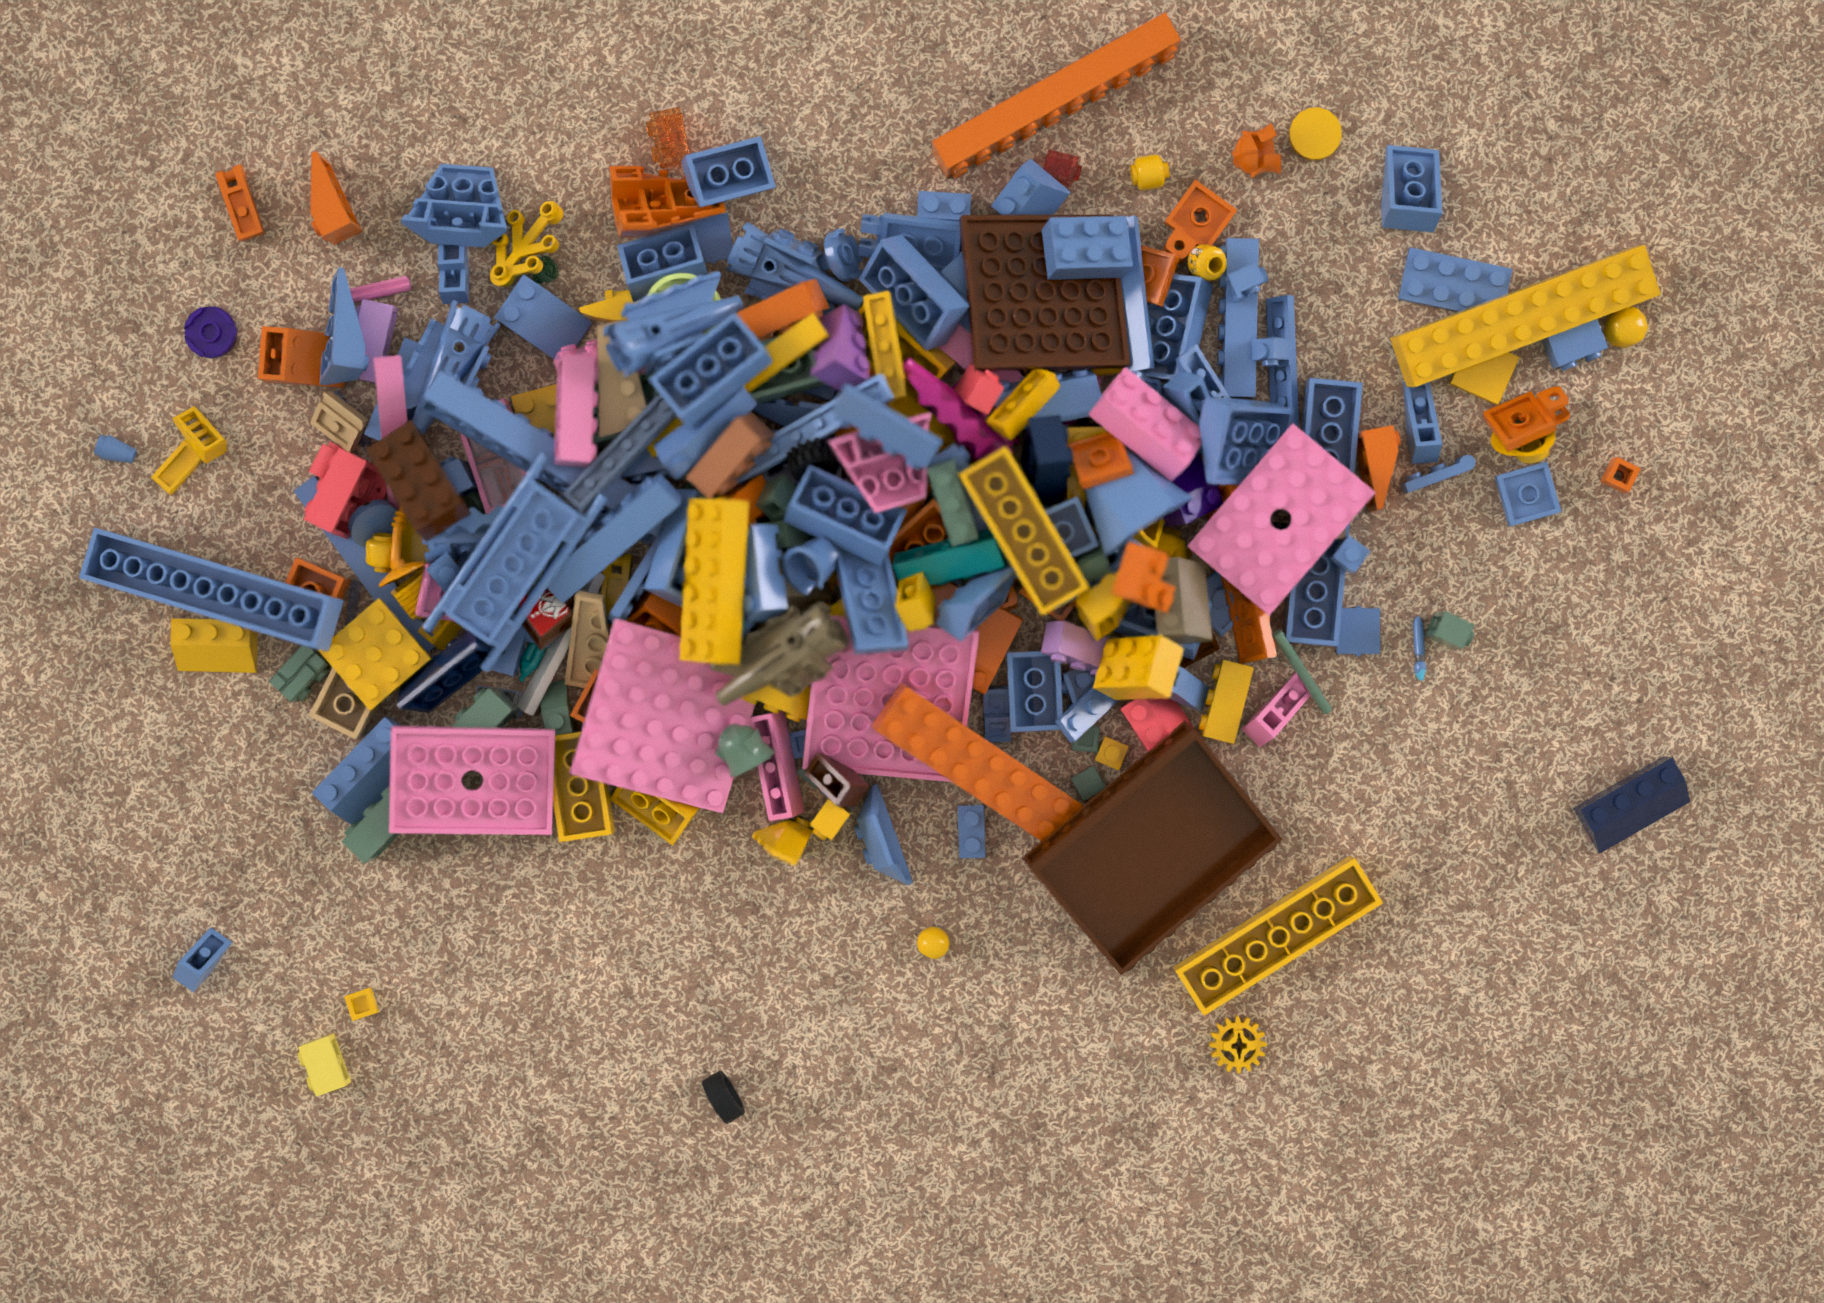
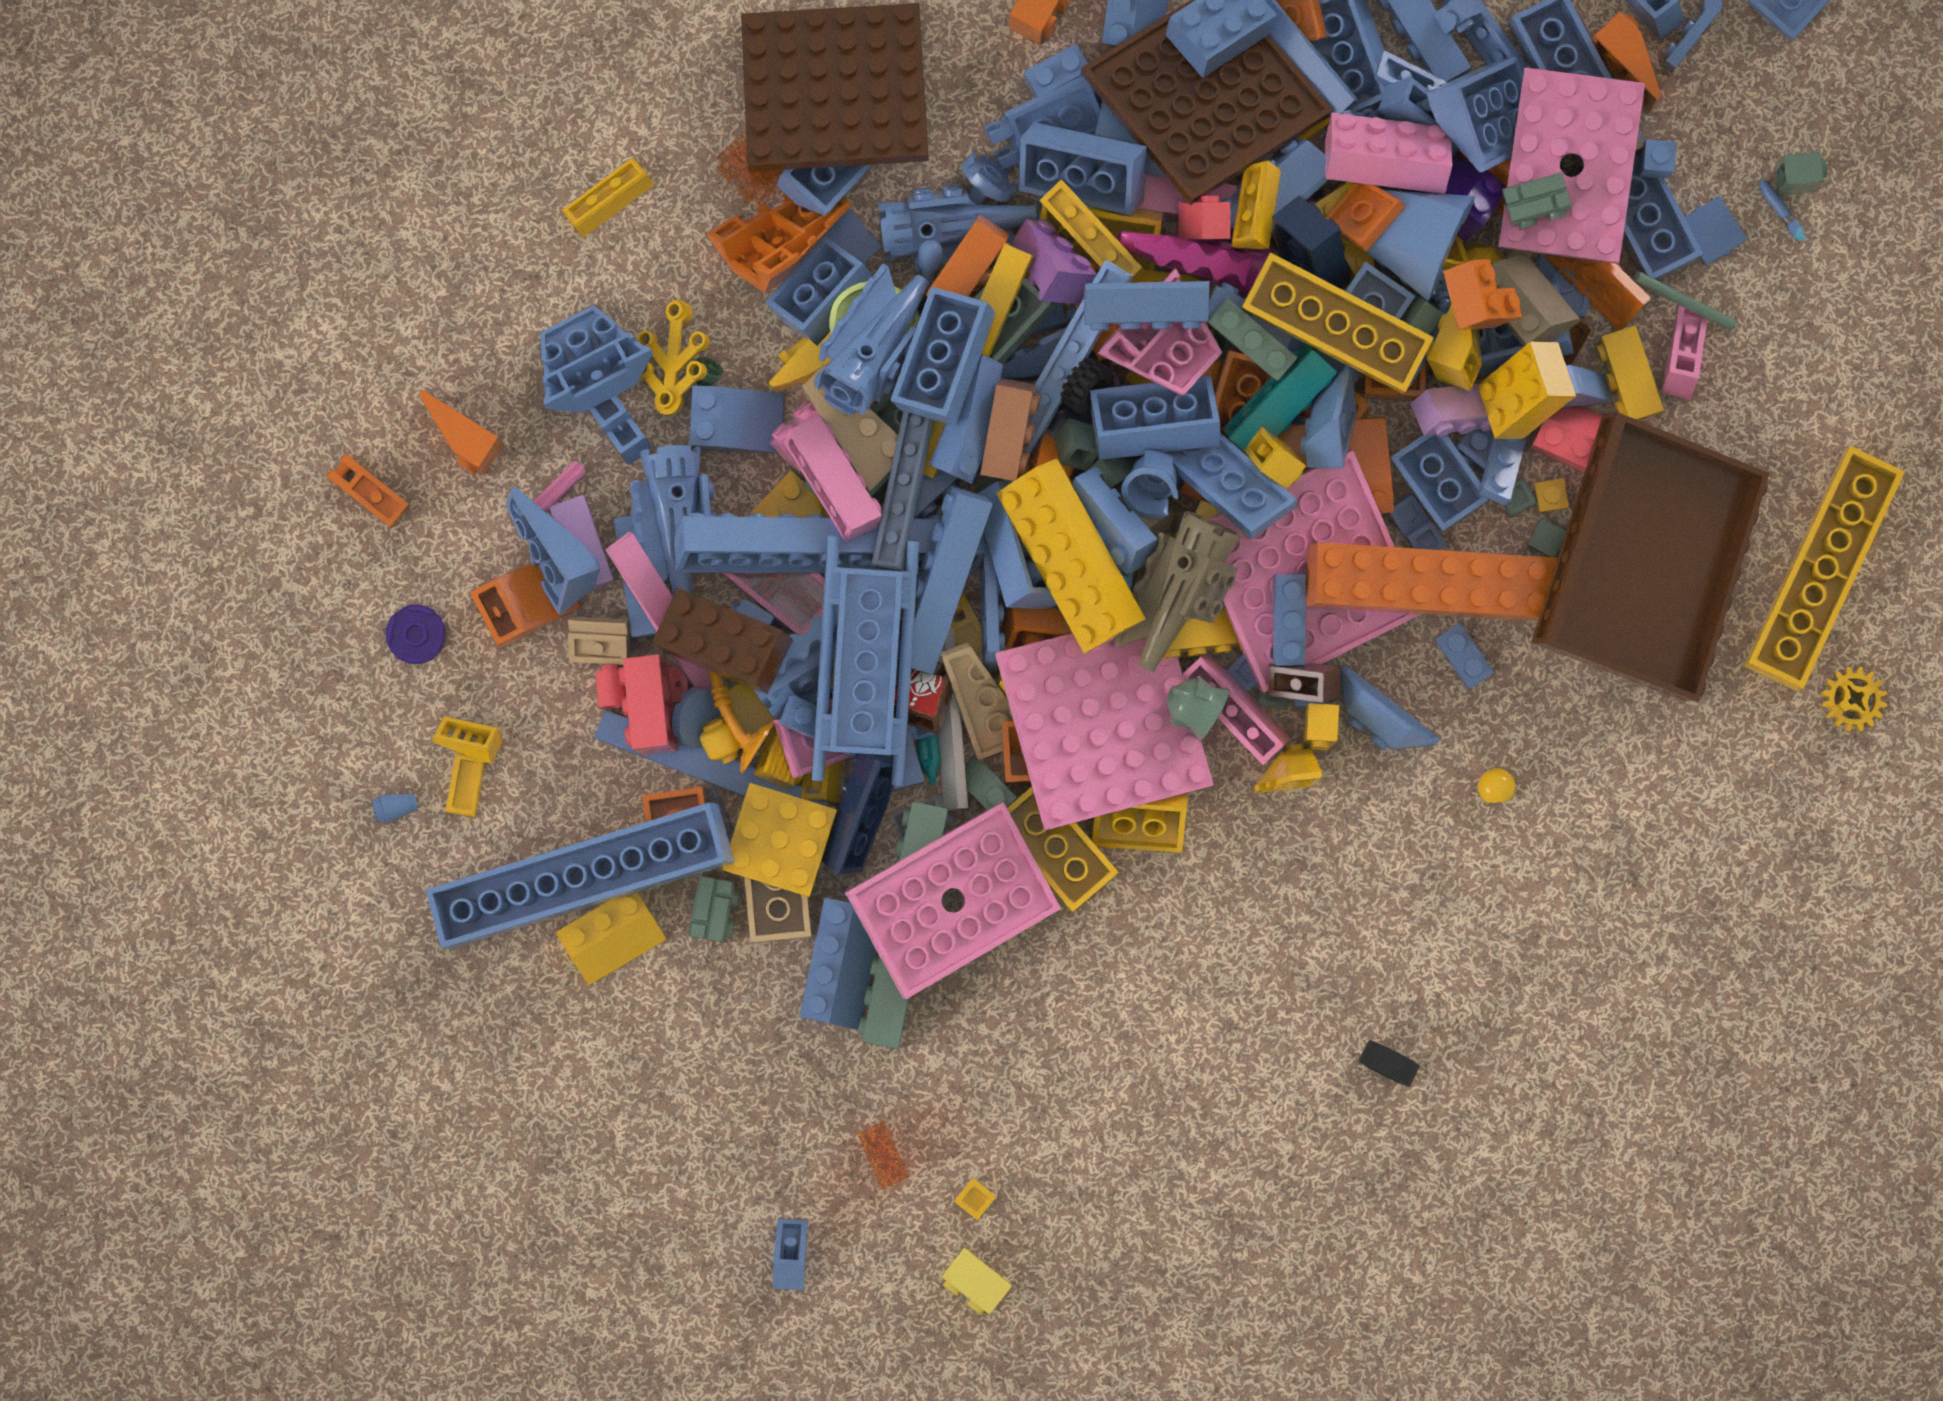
camera: 30 degrees left, 5 degrees down
none -> yellow slope [561,157,654,238]
none -> reddish brown plate [741,3,929,172]
none -> clear orange brick [856,1121,910,1189]
none -> medium blue cylinder [918,240,943,282]
none -> medium blue plate [1273,573,1306,666]
none -> sand green brick [1502,172,1572,230]

